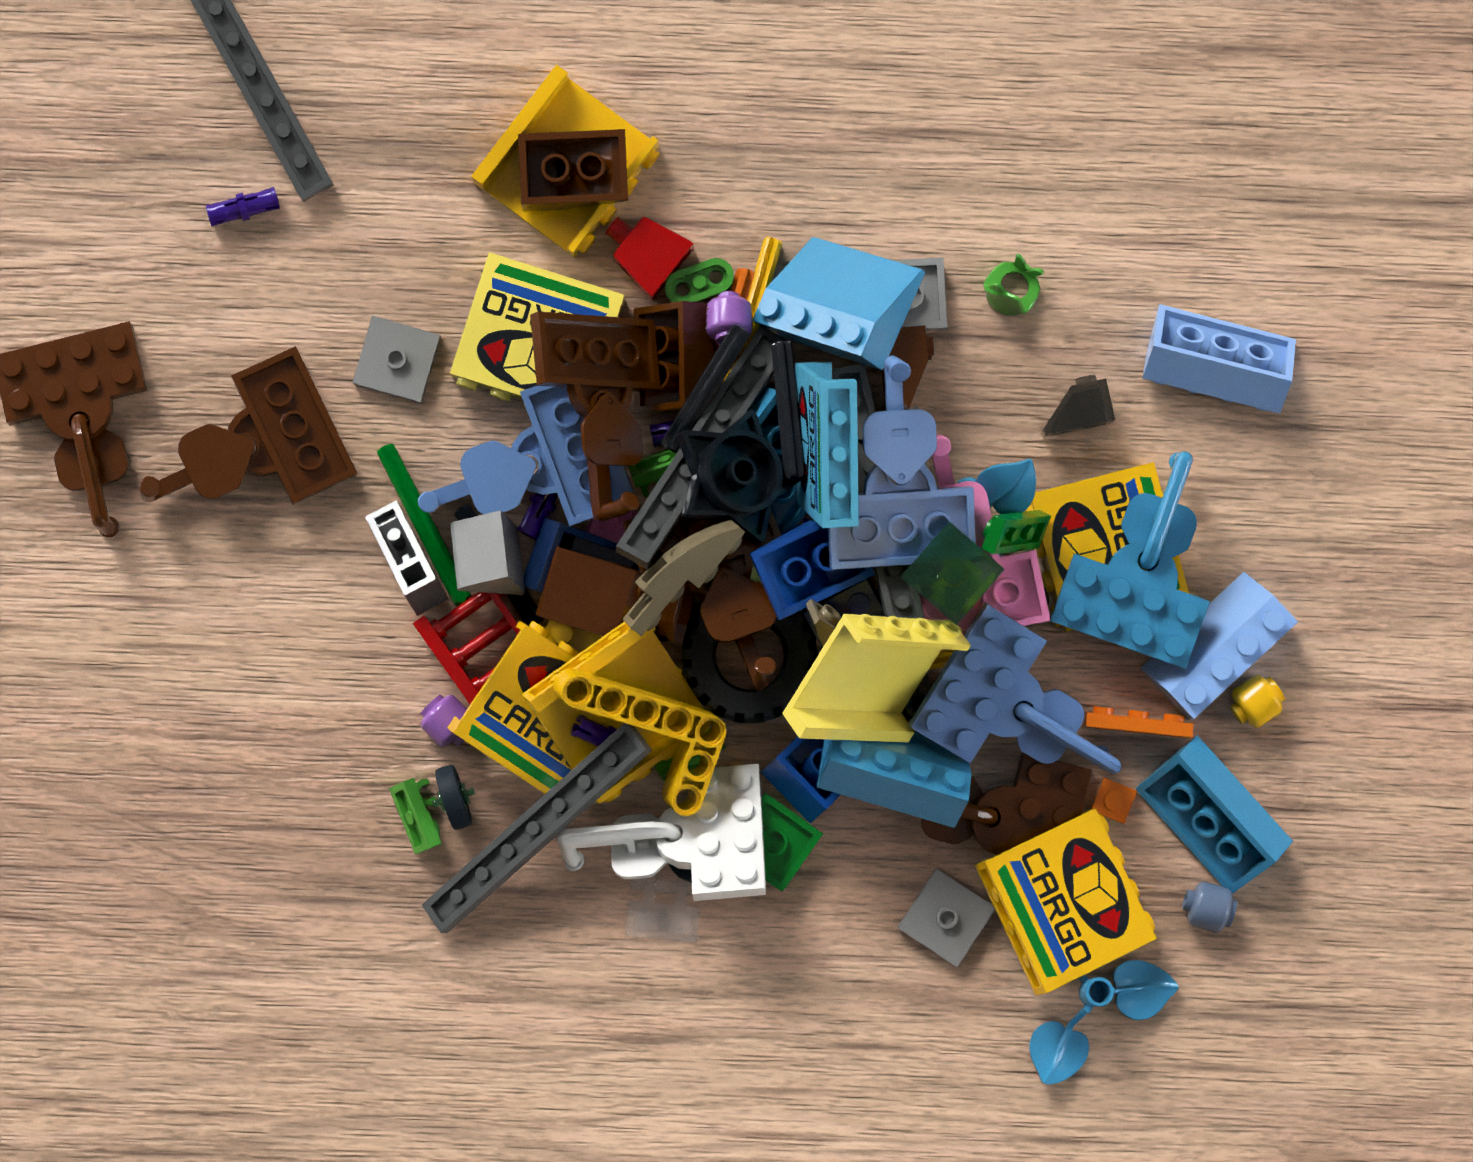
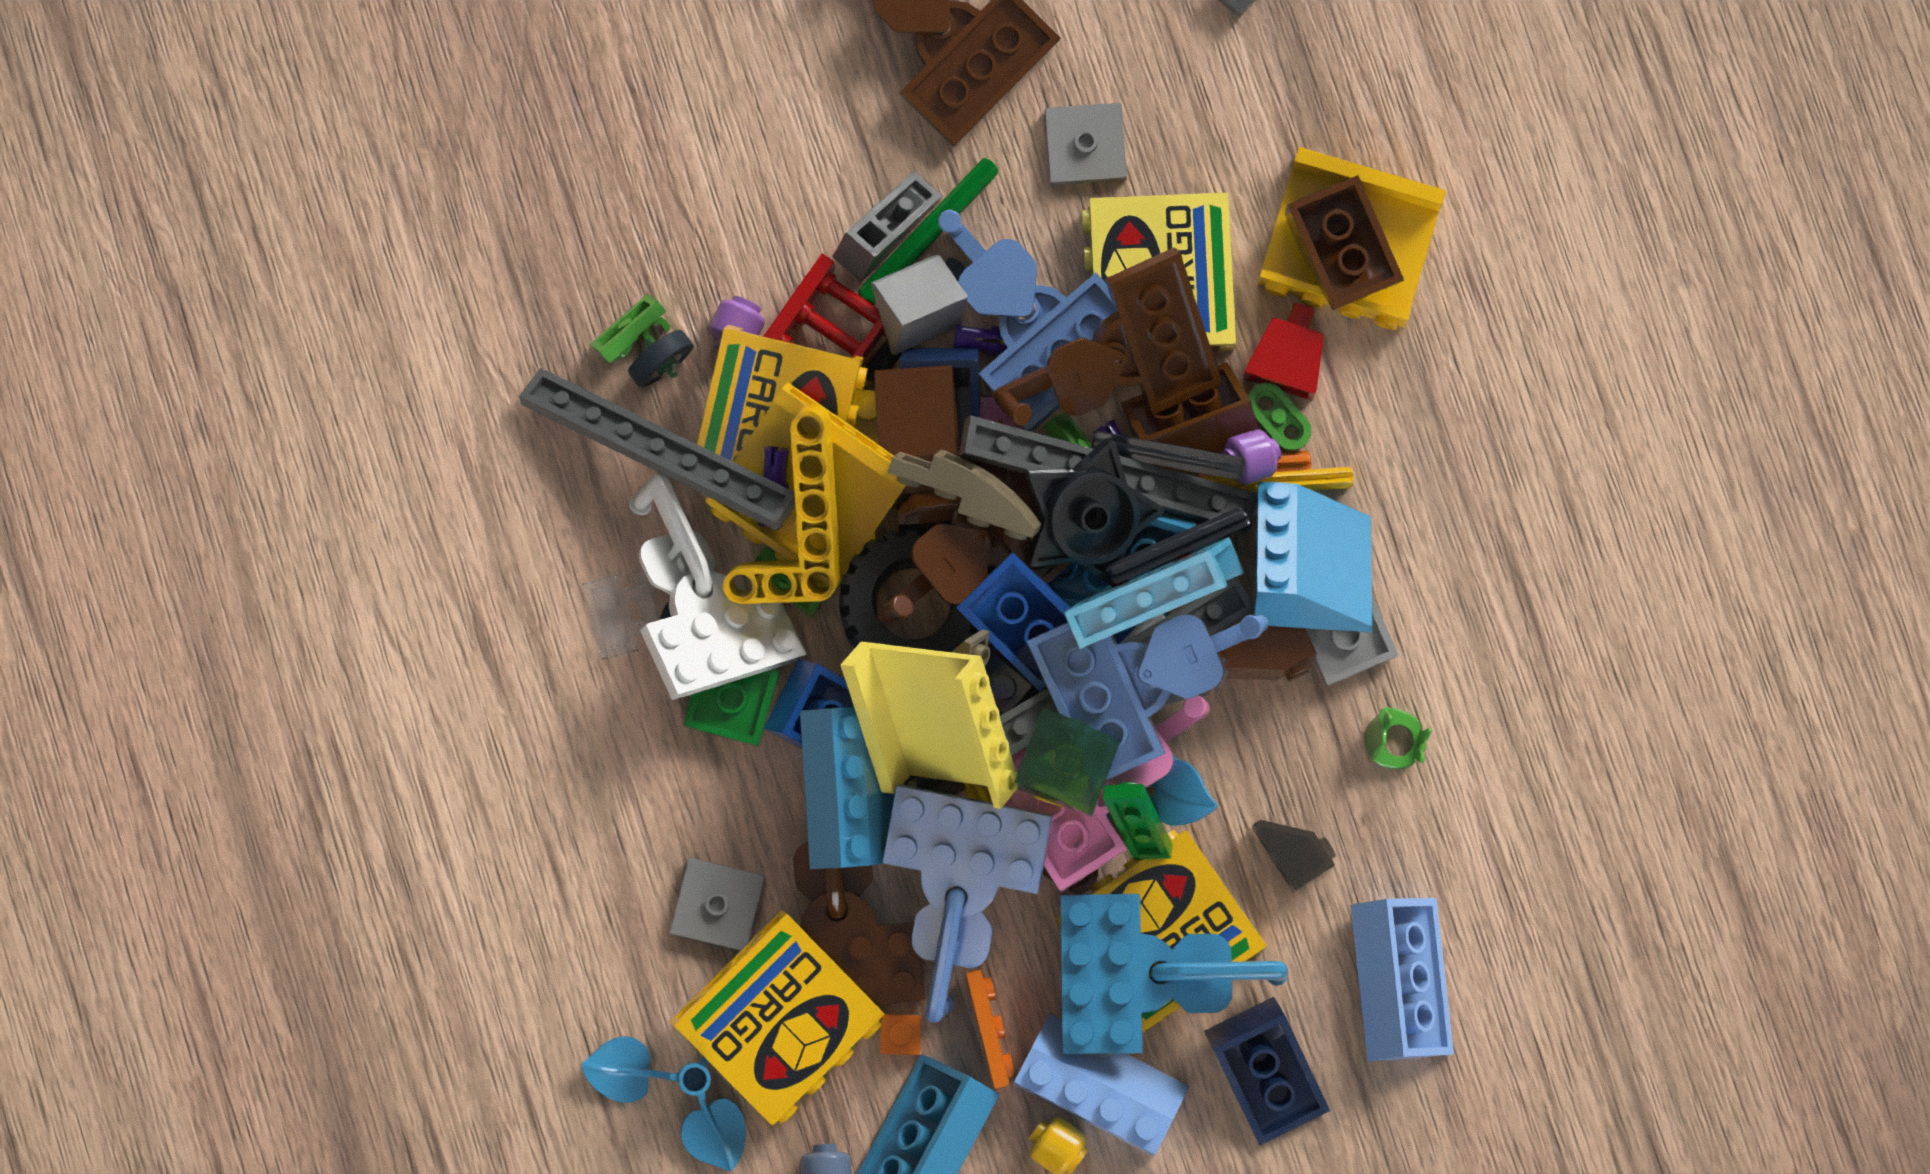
camera: 75 degrees right, 5 degrees down
none -> dark blue slope [1204,997,1330,1145]

